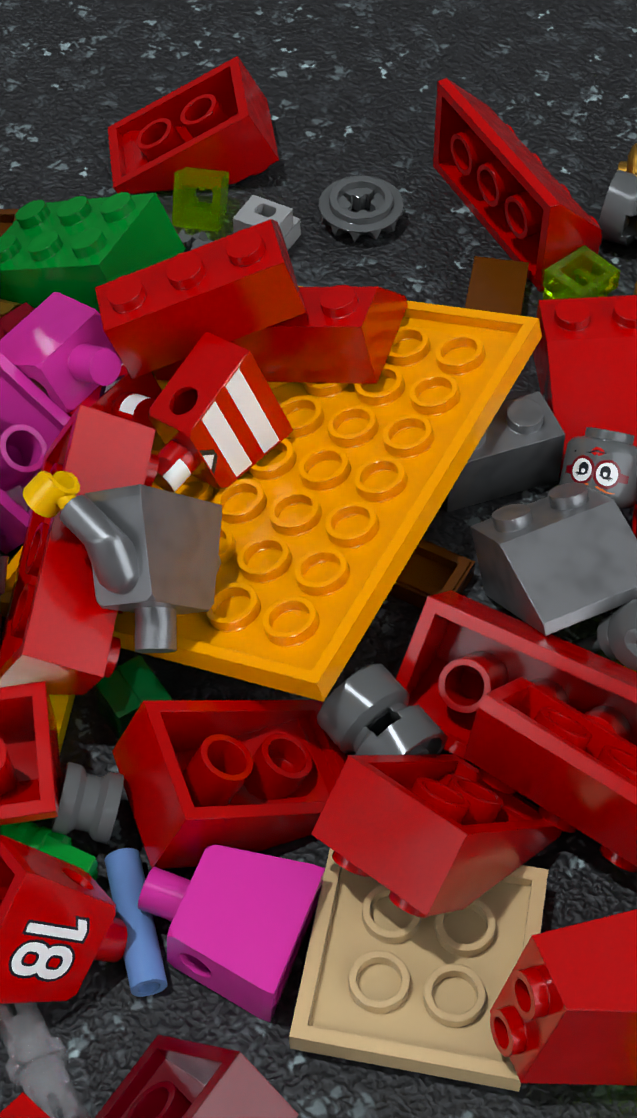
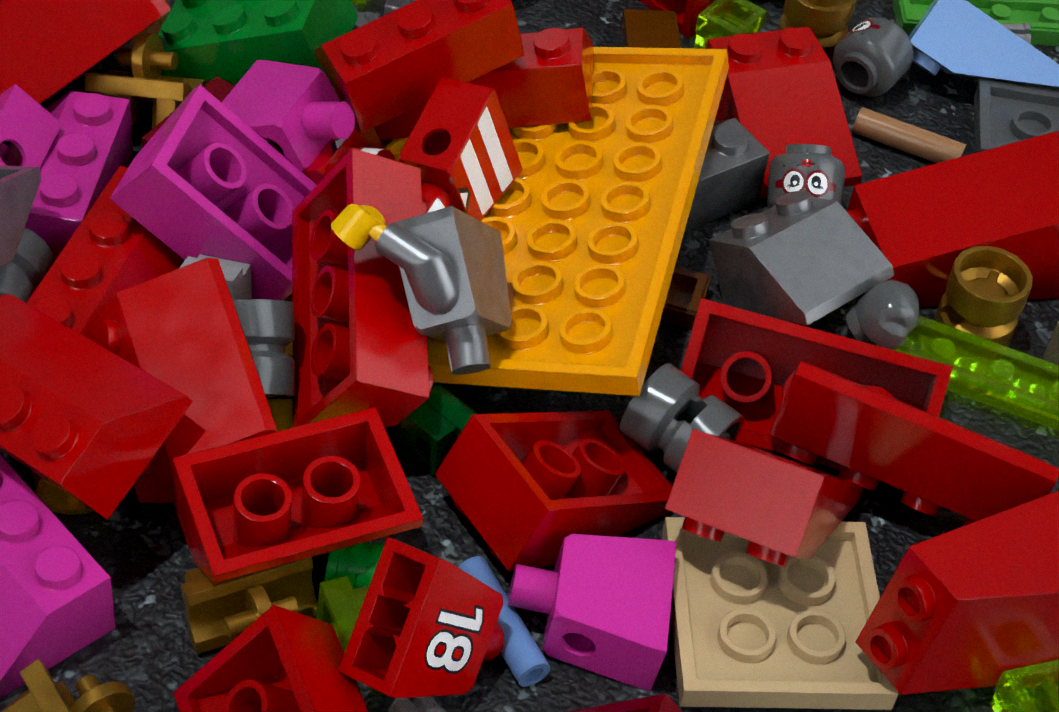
camera: 20 degrees left, 5 degrees down
dark grey wheel [51,762,124,844] -> none

